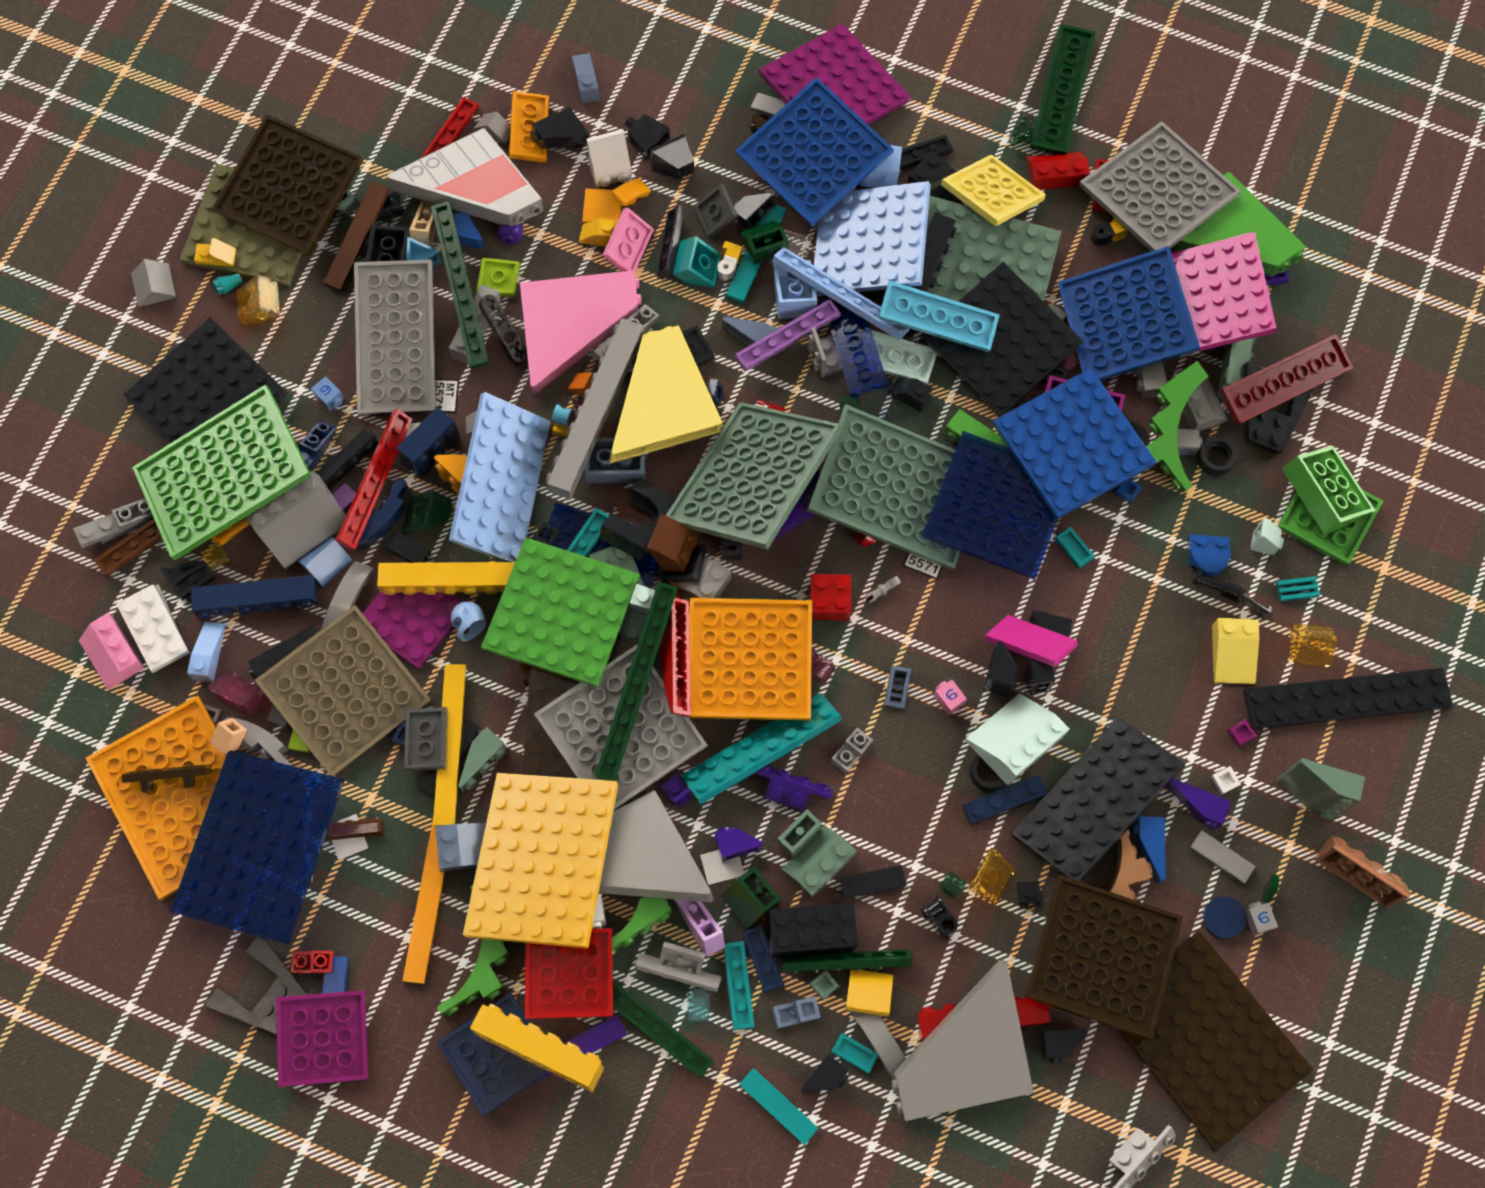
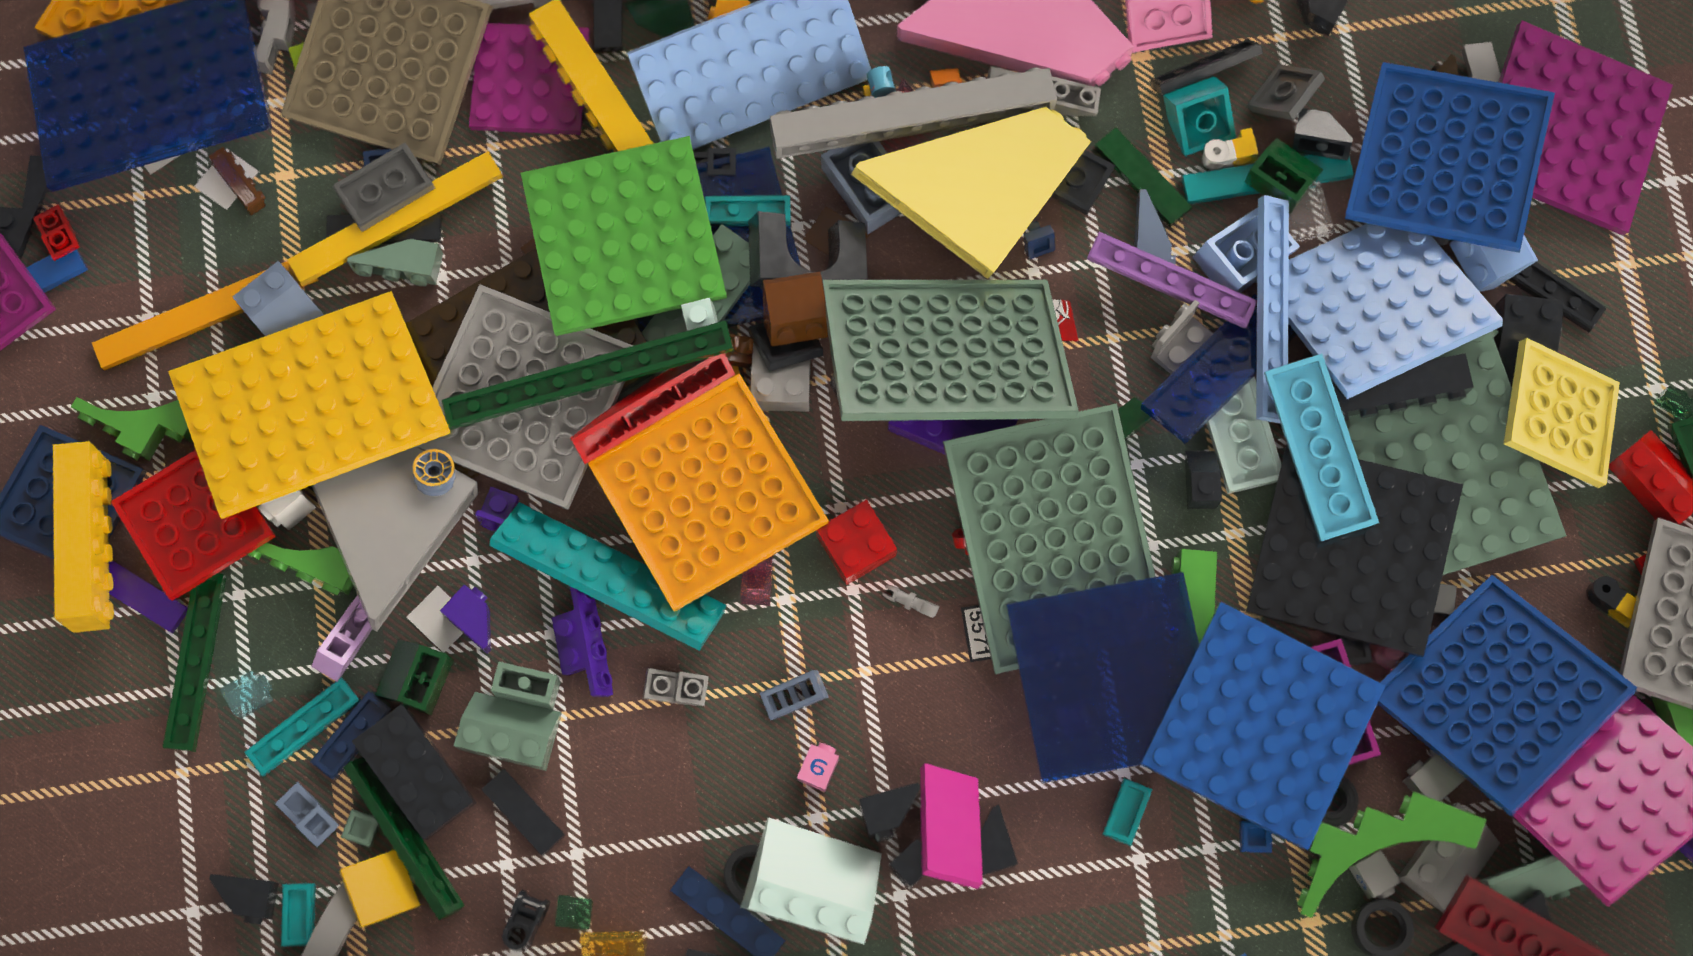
camera: 60 degrees right, 5 degrees up
light blue helmet [451,601,486,641] -> none
light grey bracket [635,942,722,992] -> none
teal tile [739,1068,819,1145] -> none
none -> sand blue wheel [413,449,456,496]
none -> dark green tile [1094,127,1192,227]

